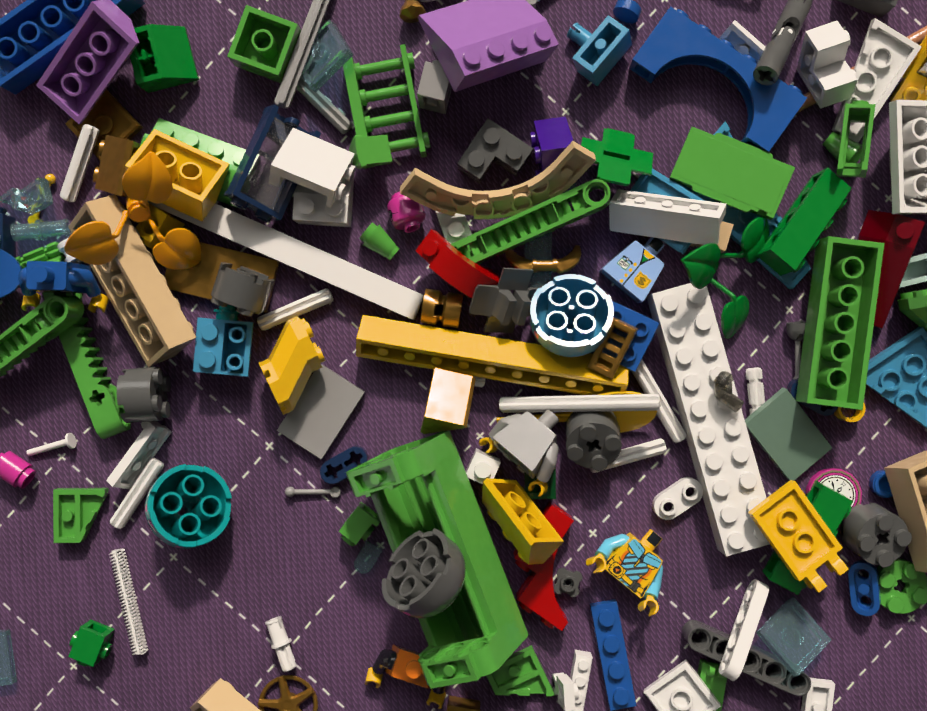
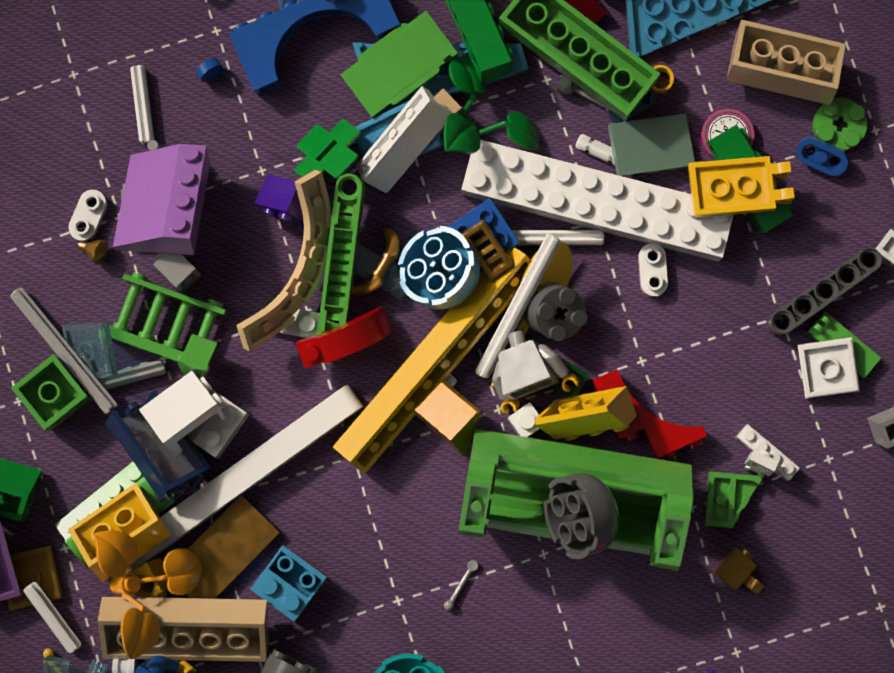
camera: 55 degrees left, 5 degrees down
pearl gold slope [93,135,140,197] -> none
dark grey brick [211,262,275,316] -> none
teal plate [213,305,240,321] -> none
white axle [257,288,333,330] -> none
yellow brick [259,316,325,415] -> none
light grey tile [277,364,365,459] -> none
dark blue beam [320,445,368,484] -> none
bright green brick [339,501,380,546] -> none
clear light blue piece [354,541,382,574] -> none
bright green cone [359,222,400,260] -> none
torso [365,644,446,709] -> none
dark pink head [387,192,426,233] -> none
pearl gold wheel [421,289,463,328] -> none
dark grey brick [457,118,533,184] -> none
dark grey piece [469,268,538,333] -> none
dark grey plate [553,568,583,597] -> none
dark azure brick [567,15,632,86] -> none
torso [586,529,663,617] -> none
blue plate [589,599,637,711] -> none
white axle [590,439,667,473] -> none
light blue torso [599,237,665,303] -> none
clear smoke arm [714,371,744,412] -> none
white beam [719,579,769,681] -> none
clear light blue tile [756,597,832,676] -> none
dark grey brick [841,503,912,567] -> none
blue tile [869,470,892,498] -> none

